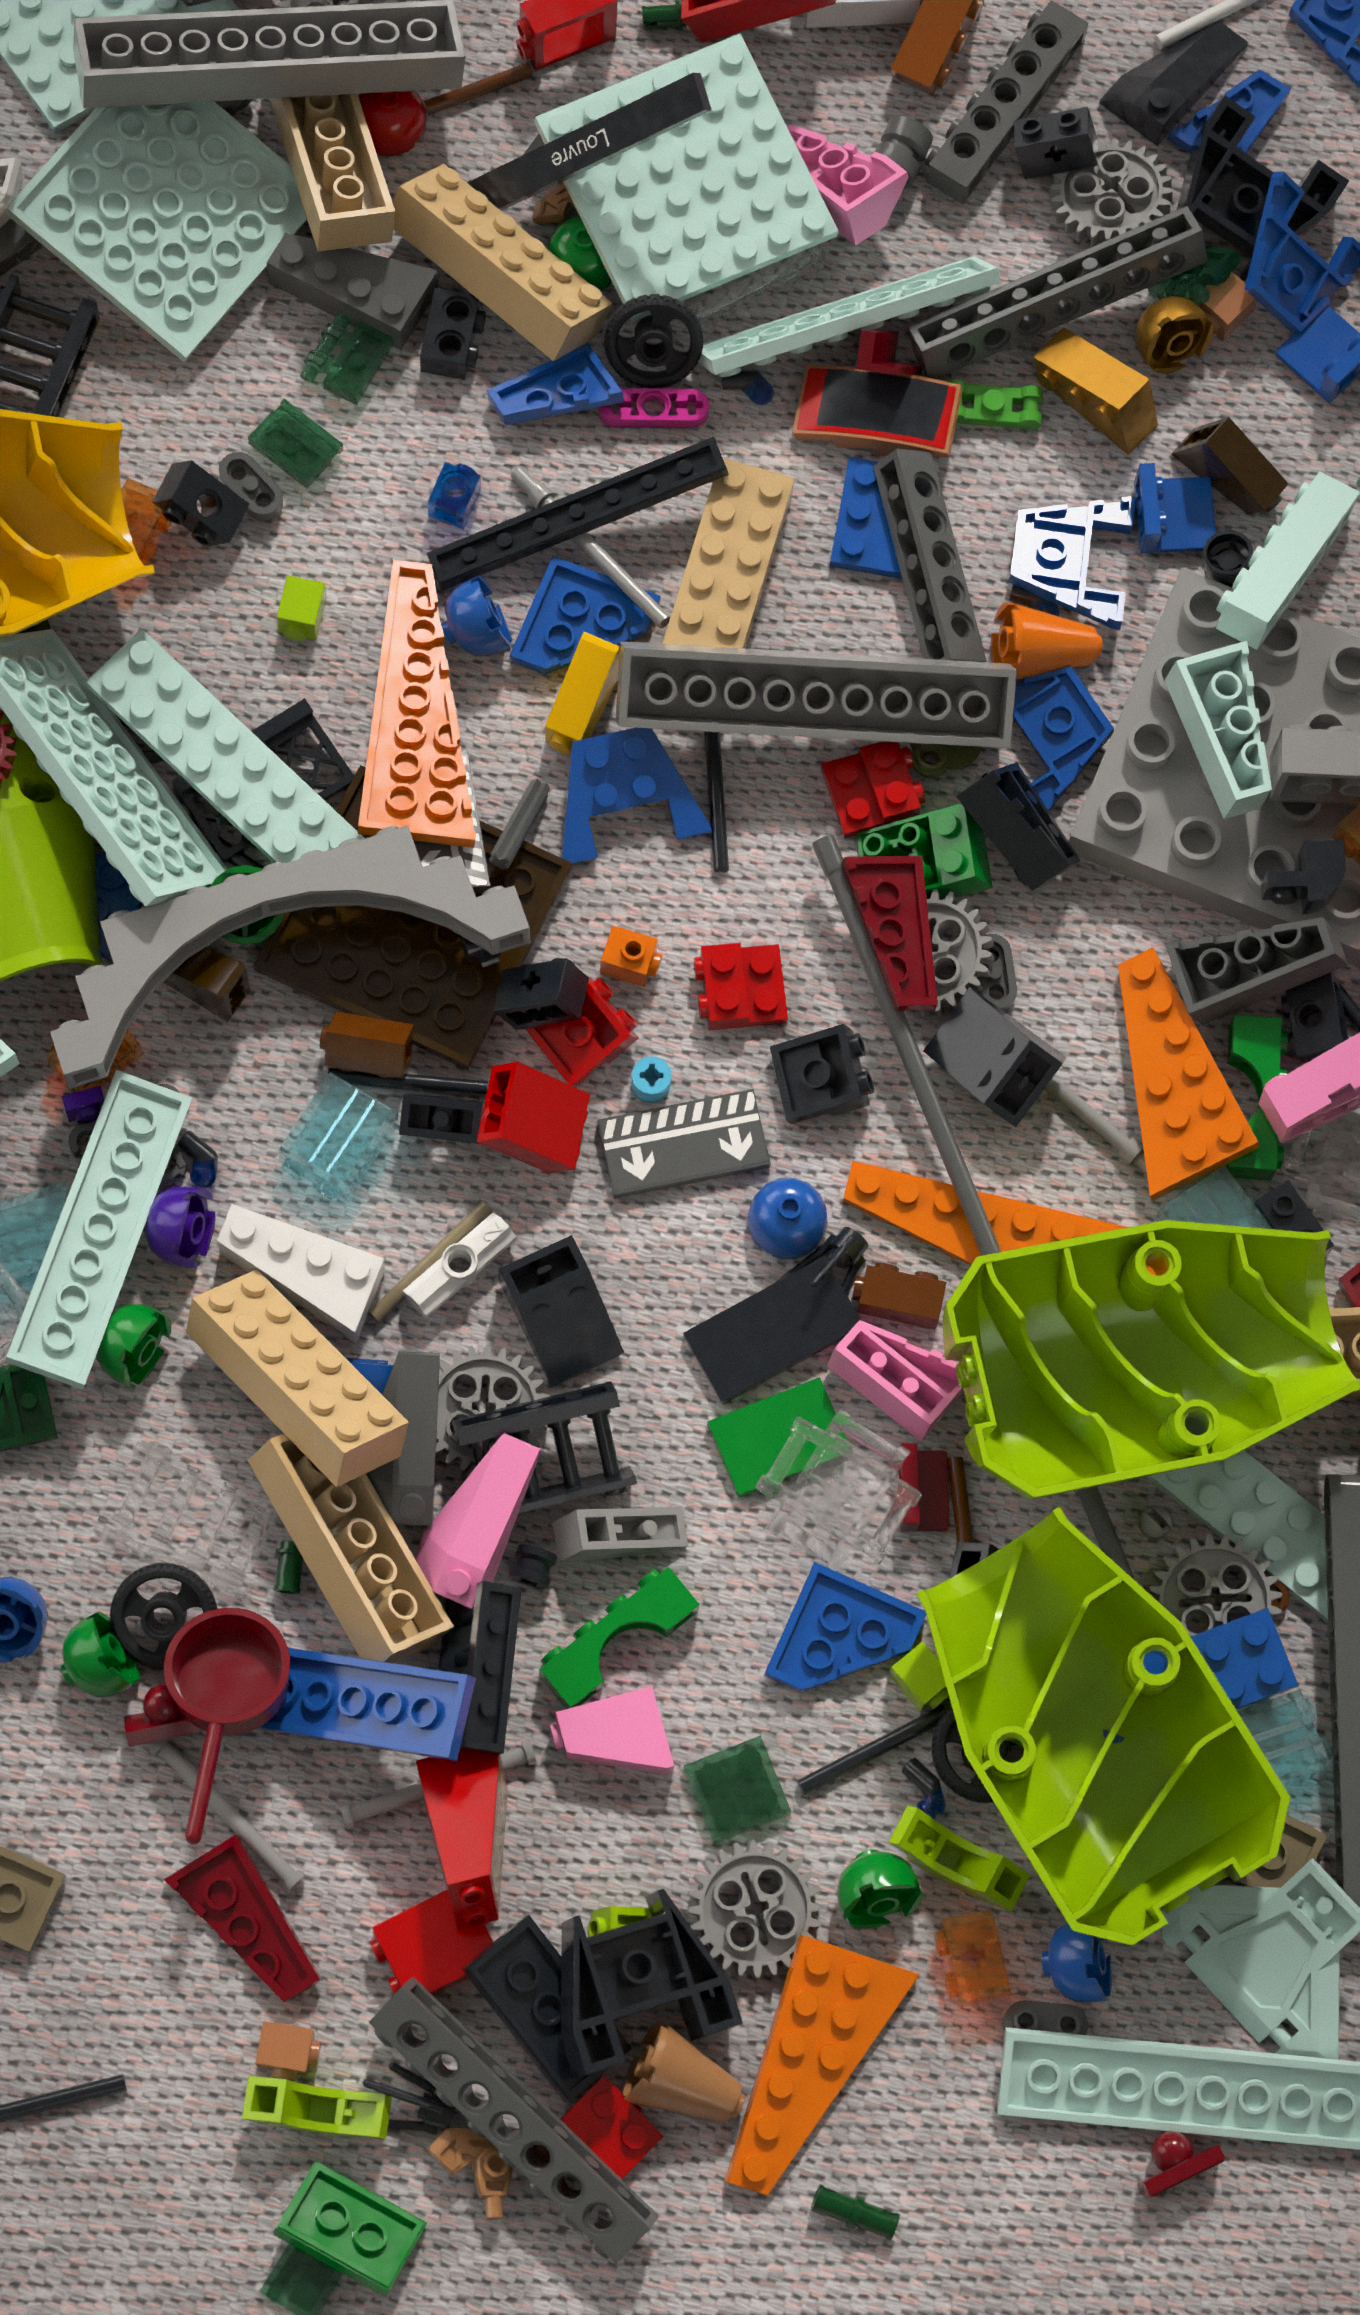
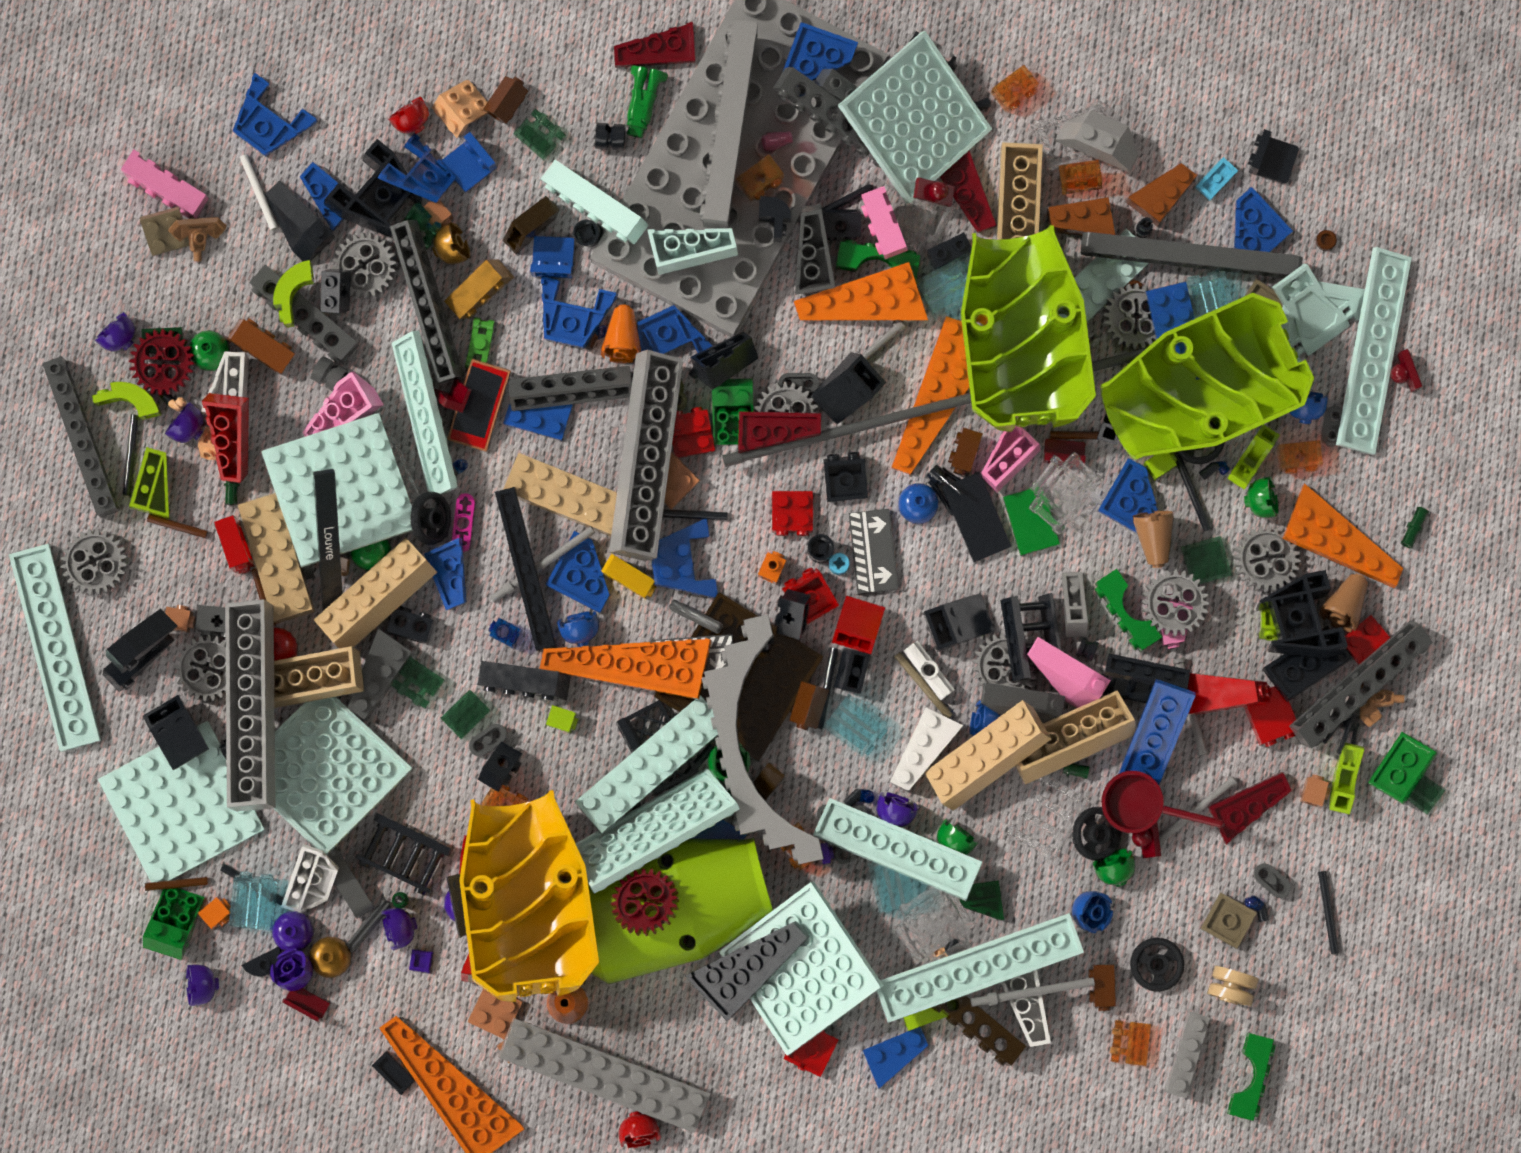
camera: 75 degrees left, 10 degrees up
none -> tan brick [238,493,315,624]
none -> lime arch [273,260,315,328]
none -> black wedge [477,661,571,701]
none -> nougat plate [664,452,701,510]
none -> black wheel [807,534,834,564]
none -> medium nougat cone [1133,511,1174,568]
none -> light grey gear [1141,569,1209,637]
none -> arm [1245,895,1269,922]
none -> dark grey plate [1253,863,1291,898]

